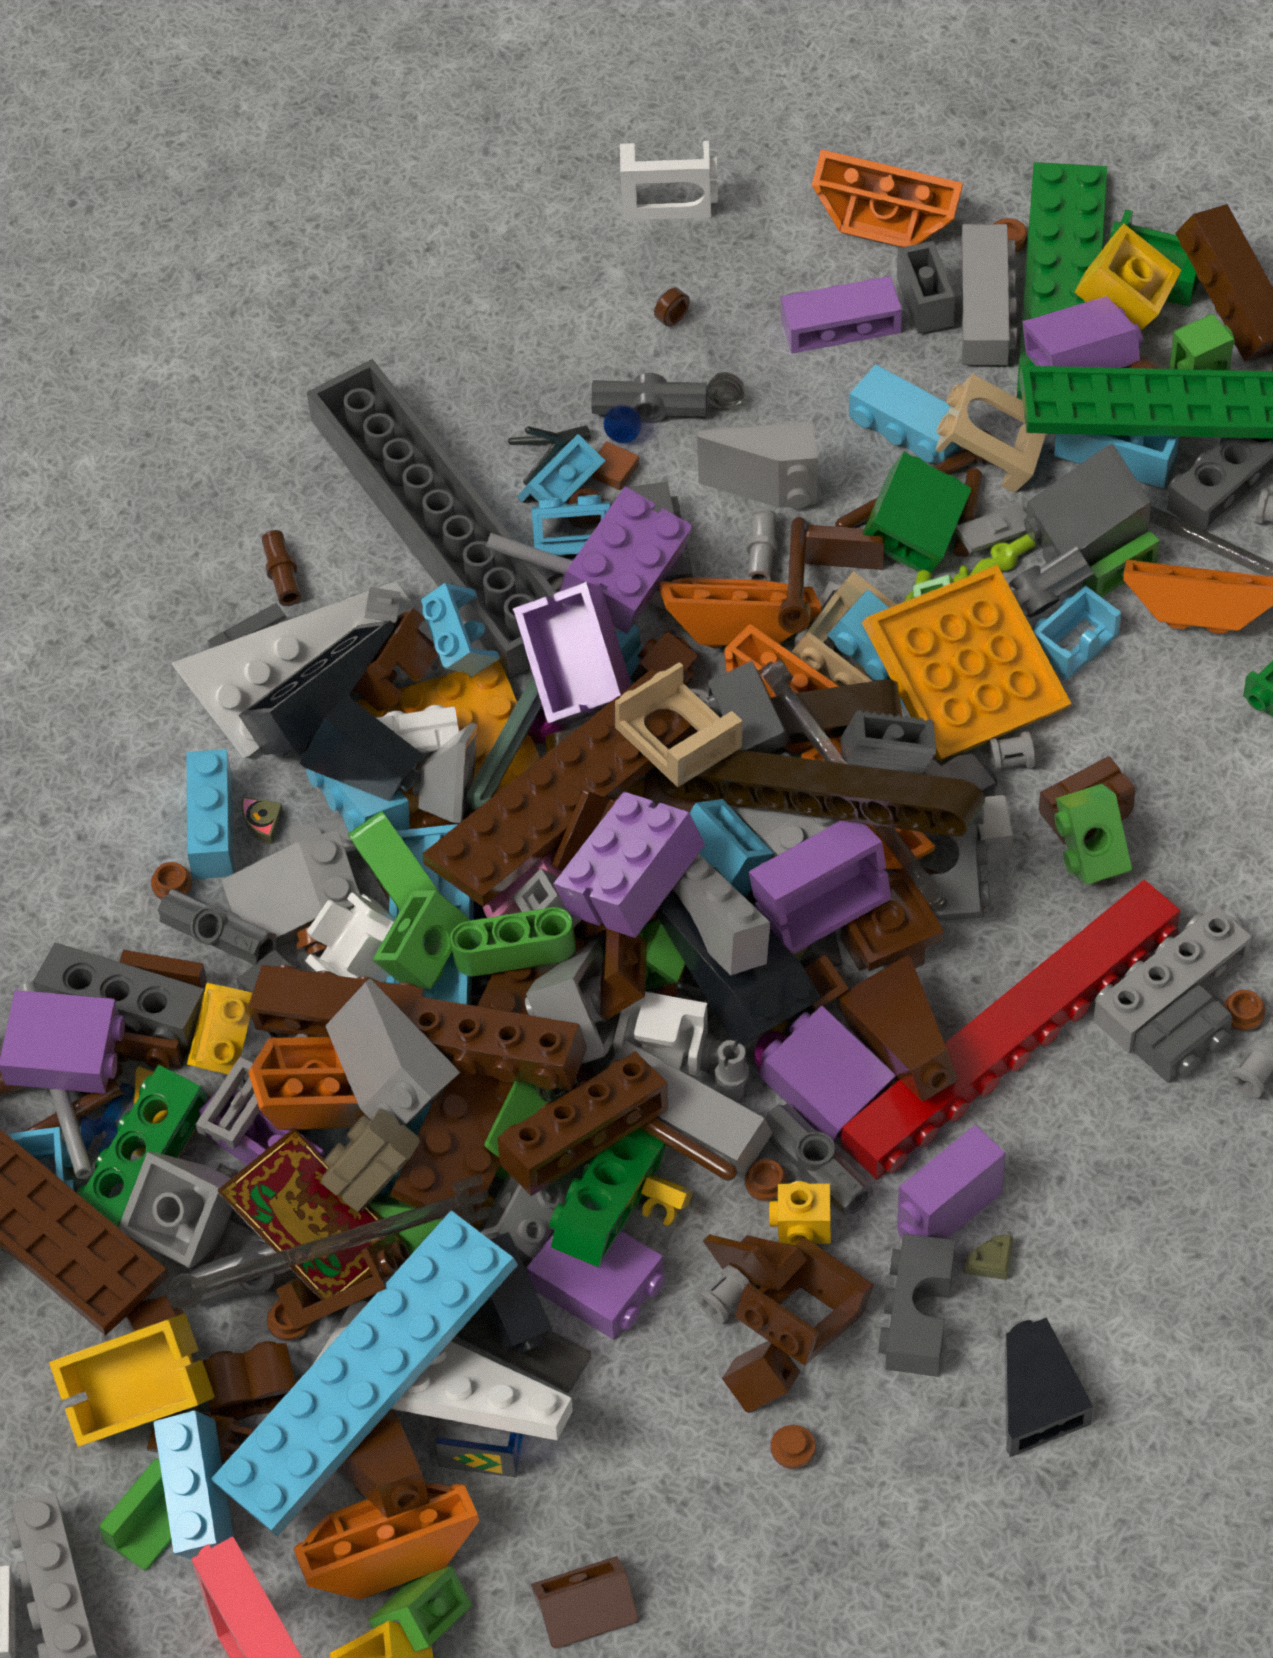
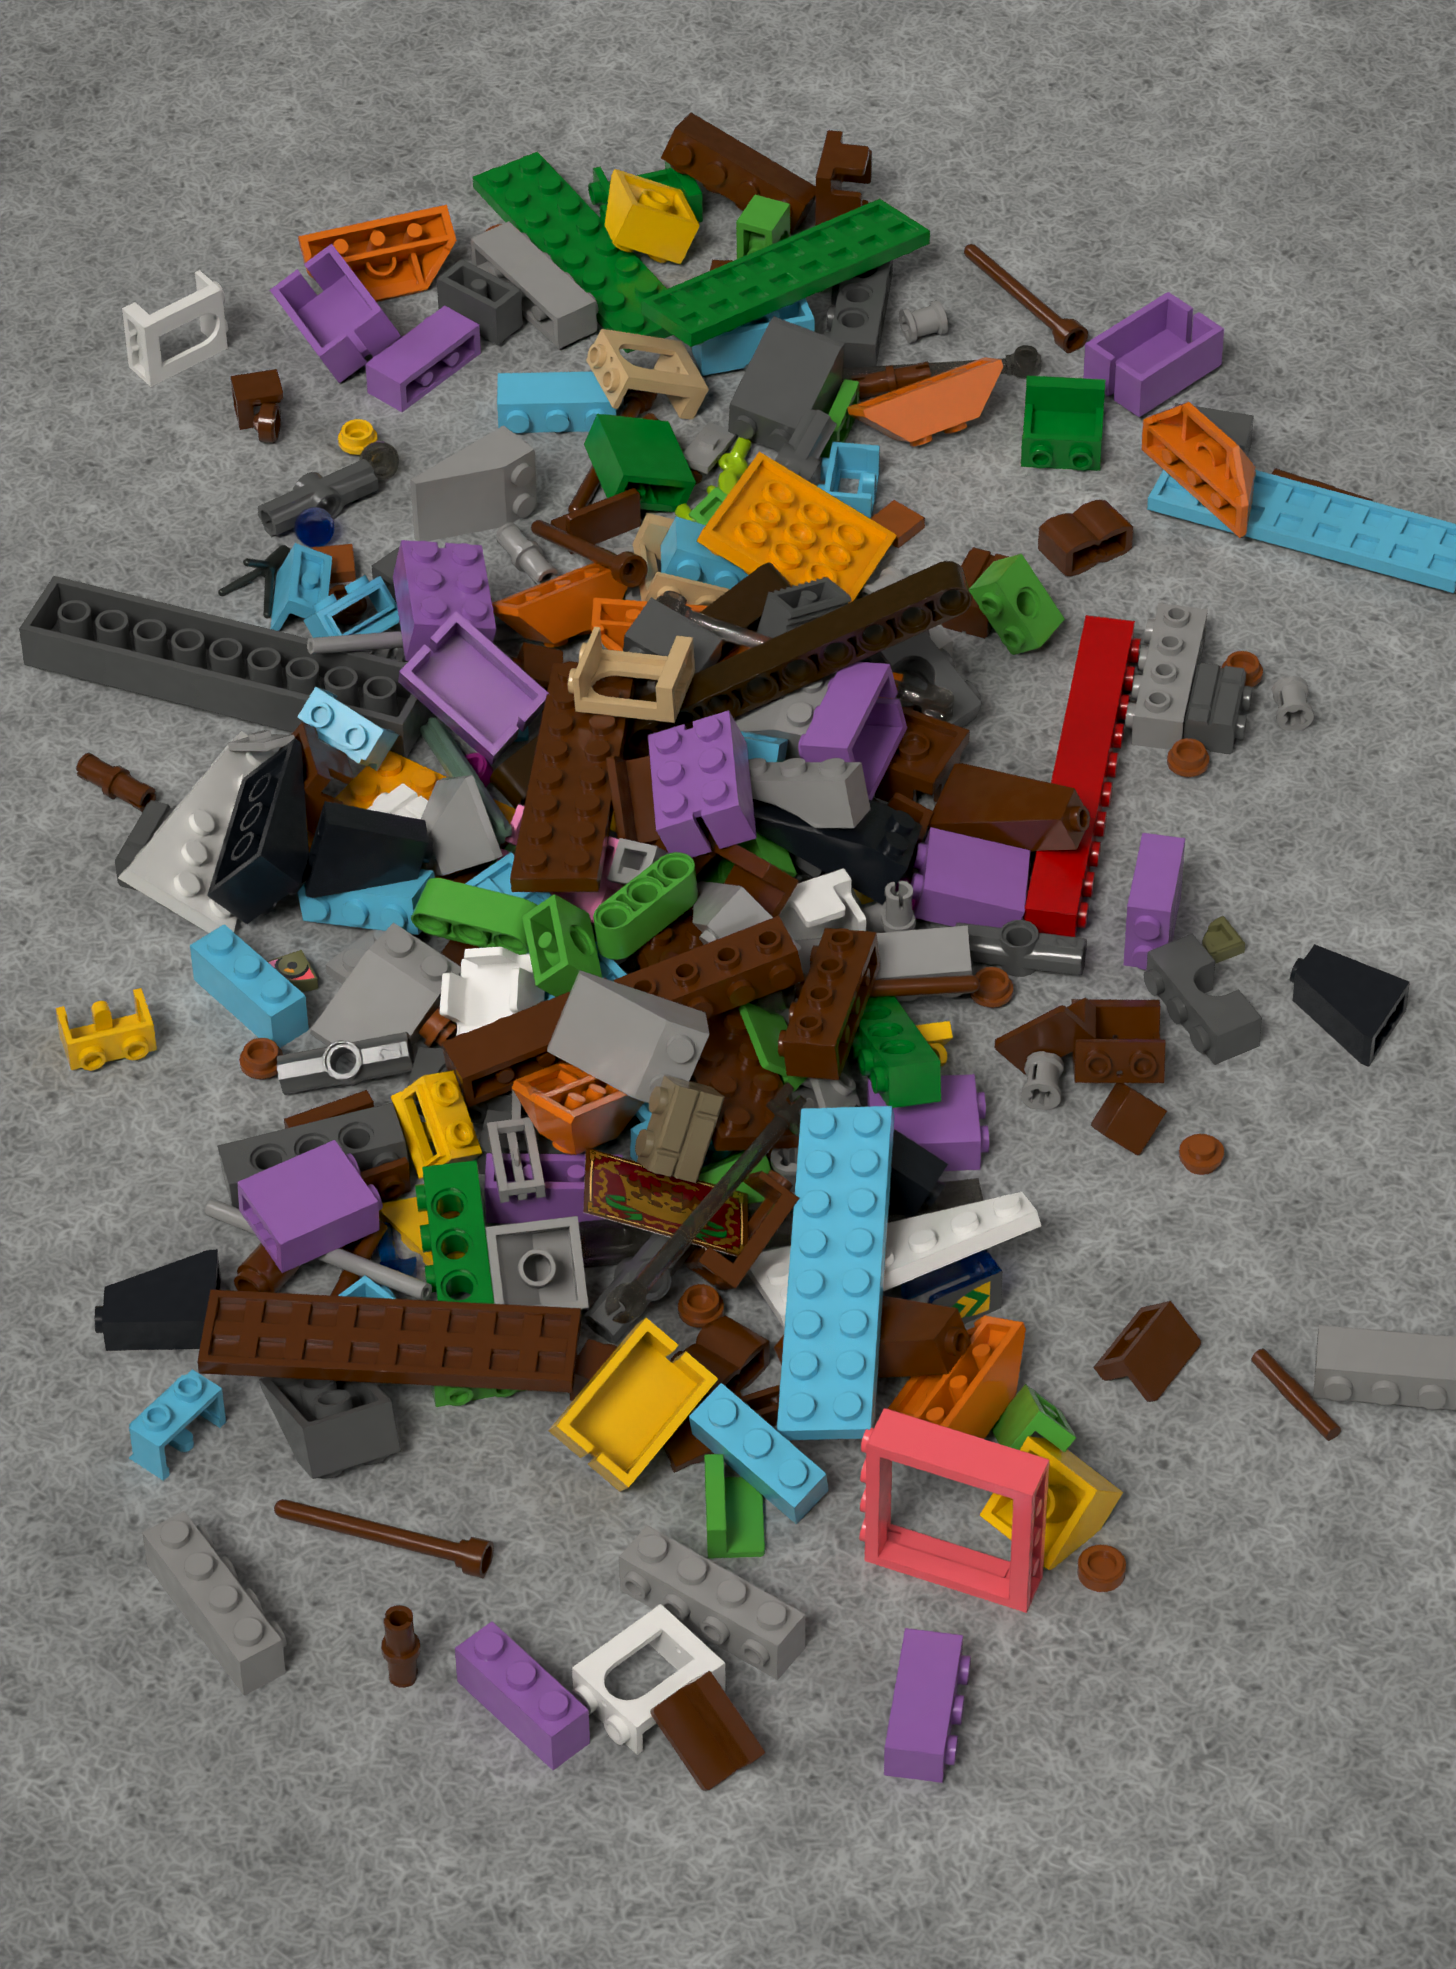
camera: 40 degrees left, 10 degrees down
yellow brick [769,1181,831,1246] -> none
medium lavender brick [1022,296,1143,368] -> none
none -> yellow window [56,988,157,1071]
none -> reddish brown panel [230,369,284,430]
none -> medium lavender piece [270,243,402,383]
none -> yellow plate [338,419,378,455]
none -> reddish brown pin [851,361,931,399]
none -> dark orange tile [870,500,925,548]
none -> reddish brown brick [1038,499,1133,576]
none -> dark orange plate [1167,738,1209,777]

